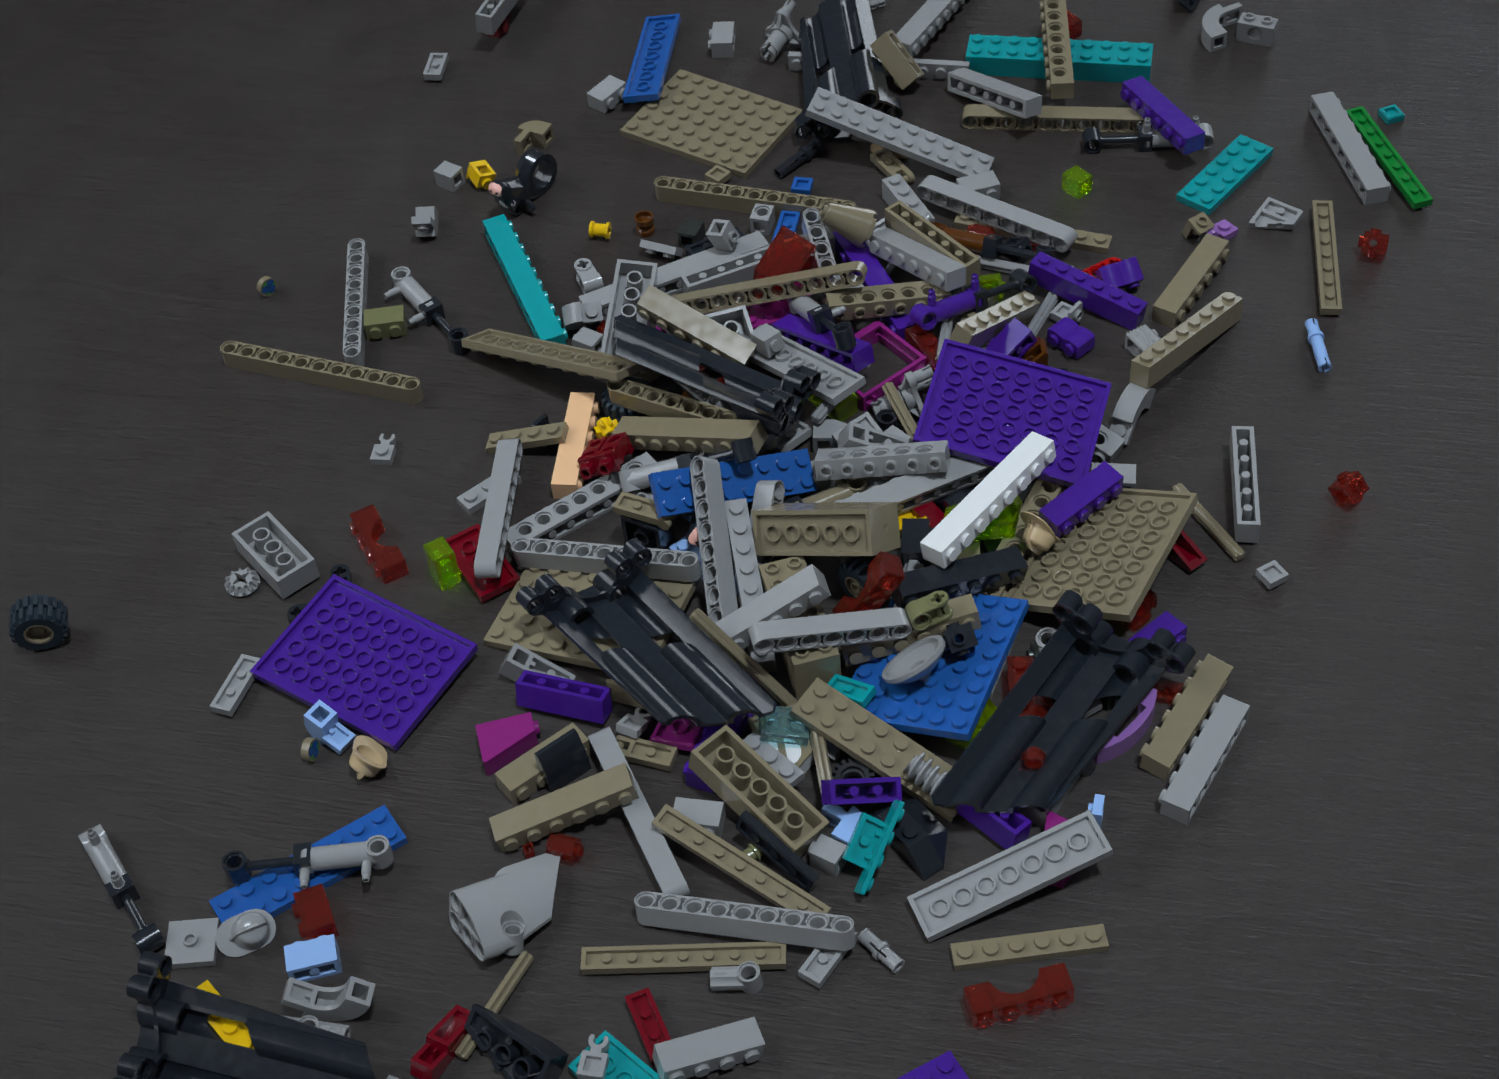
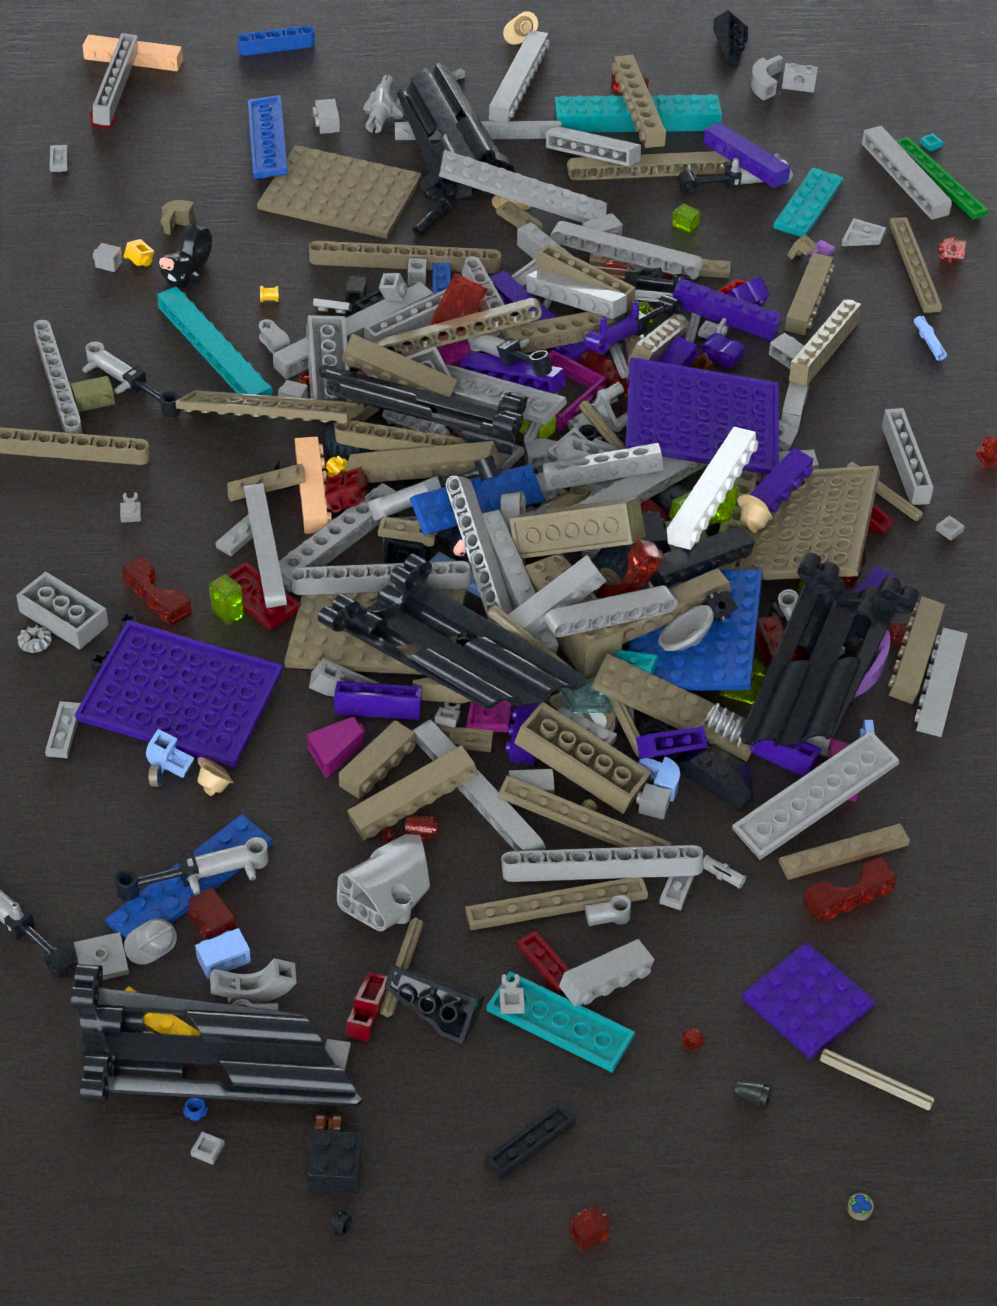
camera: 20 degrees left, 0 degrees up
light grey brick [411,206,438,237] -> none
black slope [534,728,591,792] -> none
light grey brick [561,301,604,331] -> none
light grey brick [587,75,627,114] -> none
reddish brown wheel [634,210,655,238] -> none
dark tan plate [704,165,732,184] -> none
black tile [735,810,820,893] -> none
light grey brick [750,323,785,358] -> none
blue plate [791,177,814,195] -> none
dark tan cone [819,202,877,248] -> none
teal bracket [842,800,905,896] -> none
dark tan brick [870,30,924,90] -> none
olive piece [905,591,953,631] -> none
clear red plate [1021,747,1046,769] -> none

